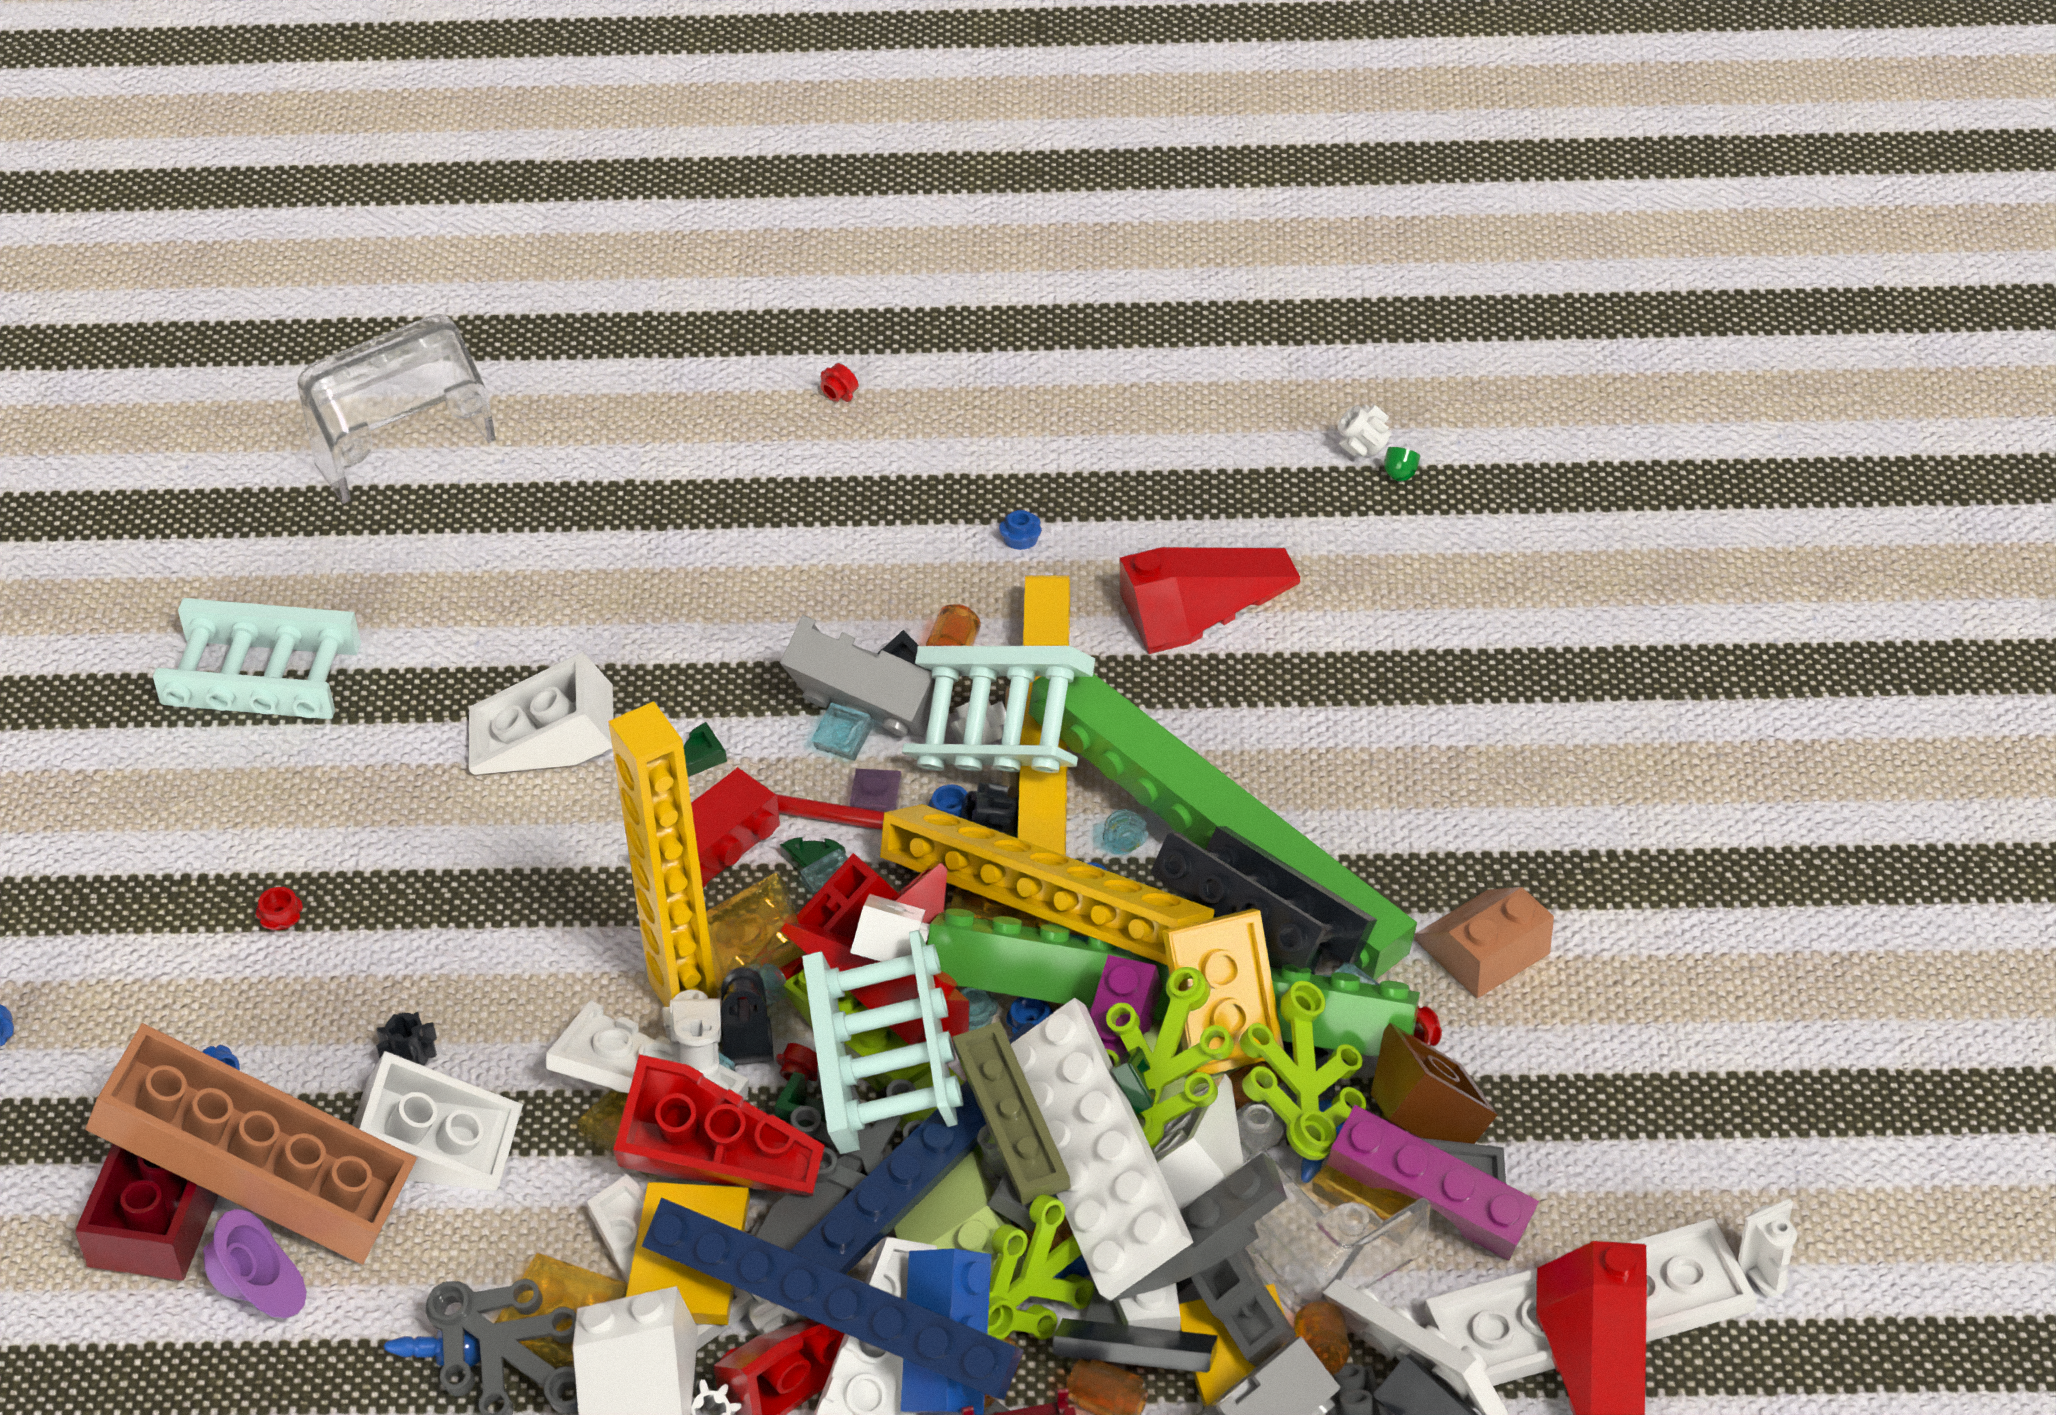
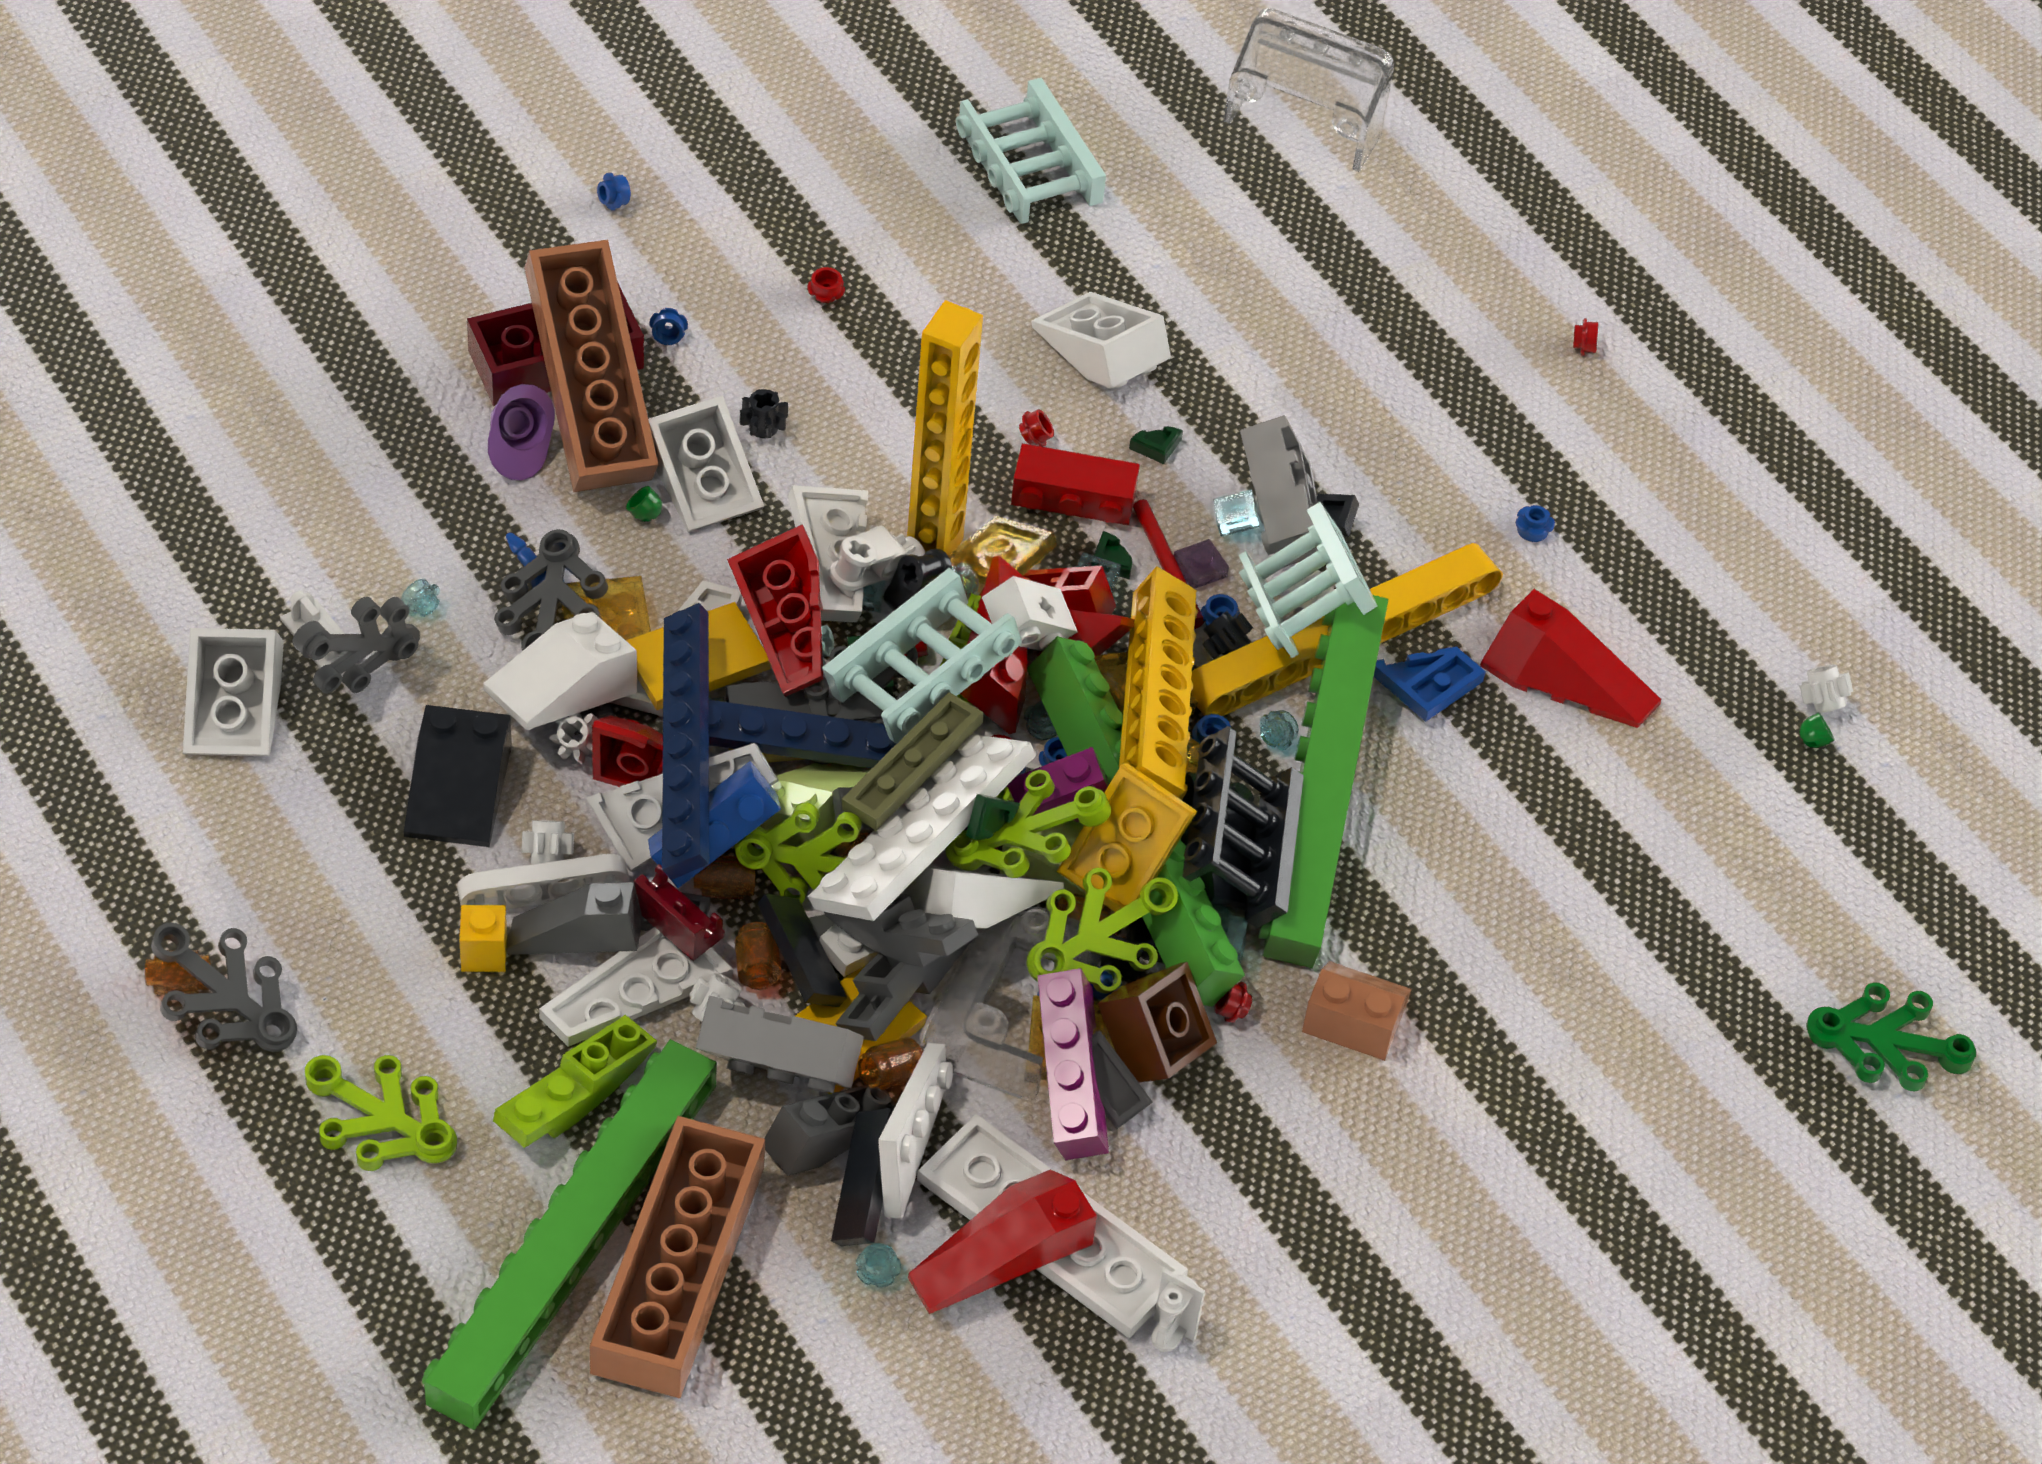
camera: 50 degrees right, 5 degrees up
clear orange brick [926,604,981,646] -> none
none -> green hinge [626,486,662,522]
none -> red plate [1019,409,1054,447]
none -> blue wing [1374,646,1486,722]
none -> green plant [1806,982,1977,1092]

